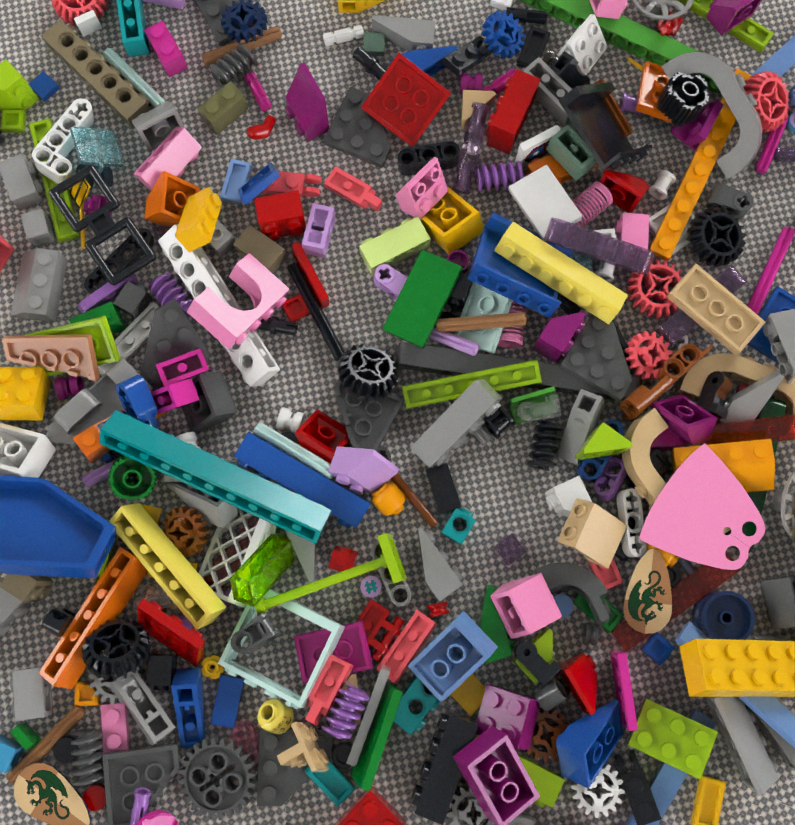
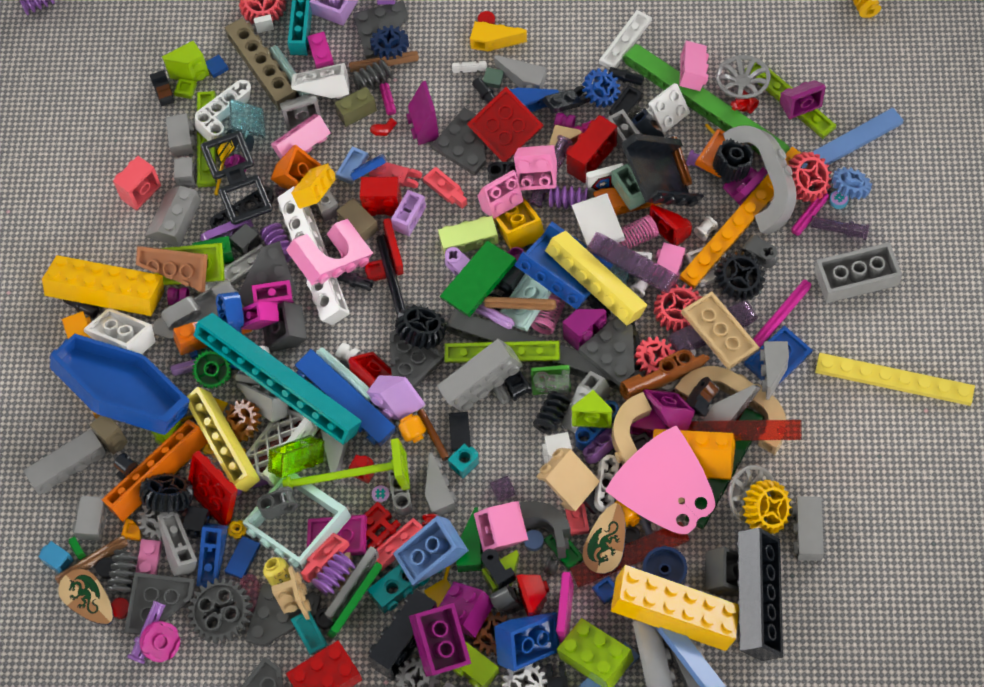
camera: 20 degrees right, 15 degrees down
none -> white slope [291,63,350,99]
none -> bright pink slope [514,145,557,191]

